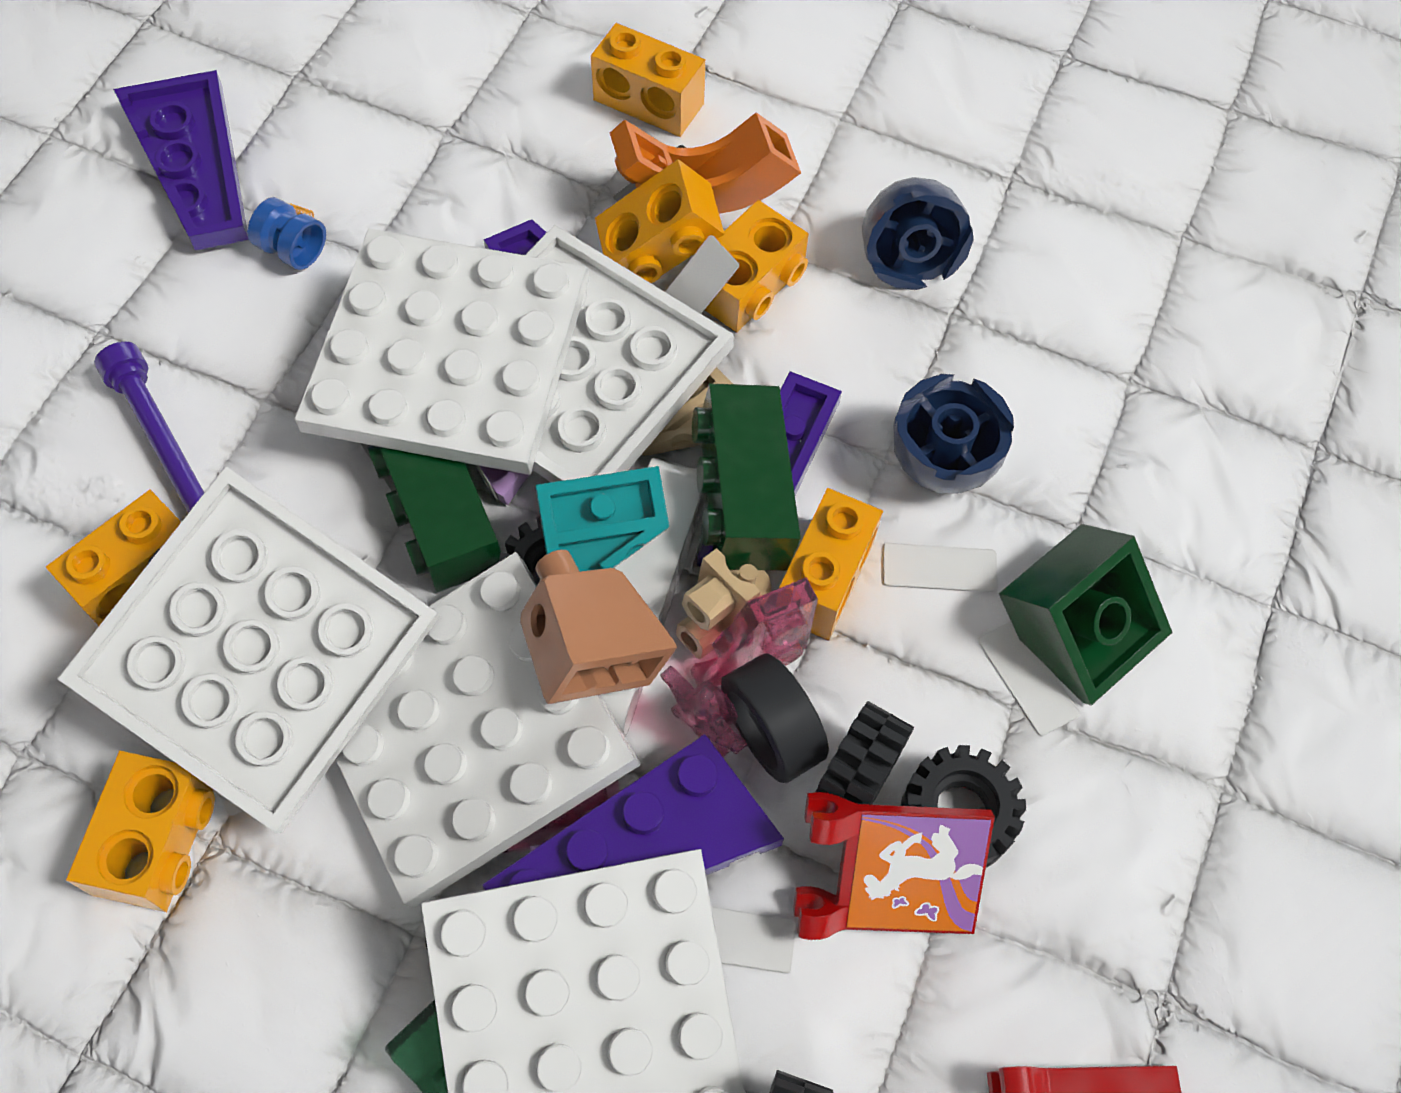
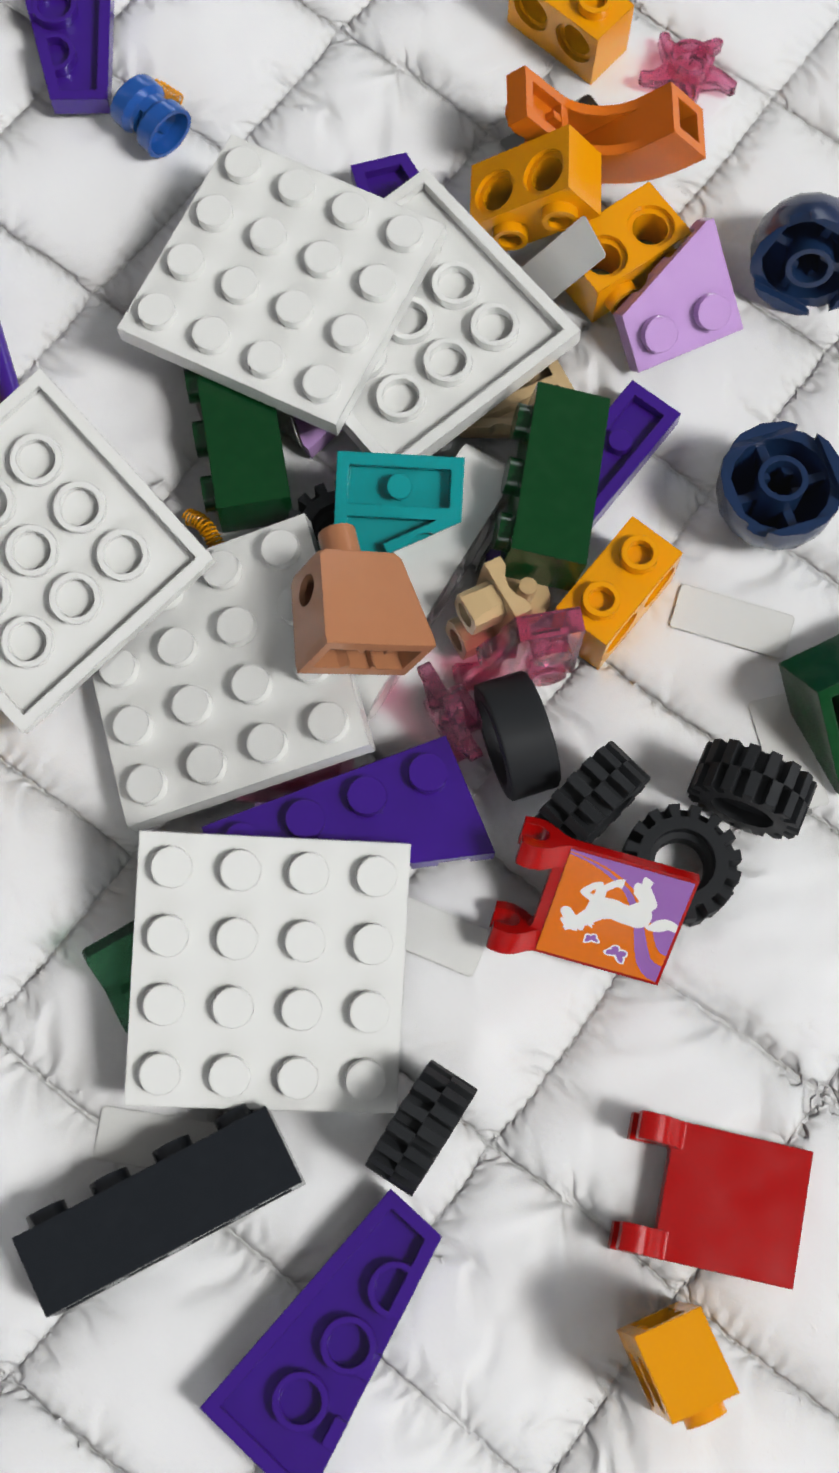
camera: 15 degrees right, 10 degrees up
none -> light orange leg [182,508,224,548]
none -> lavender wing [613,217,743,373]
none -> clear pink animal [638,32,737,103]
none -> black tyre [687,739,817,839]

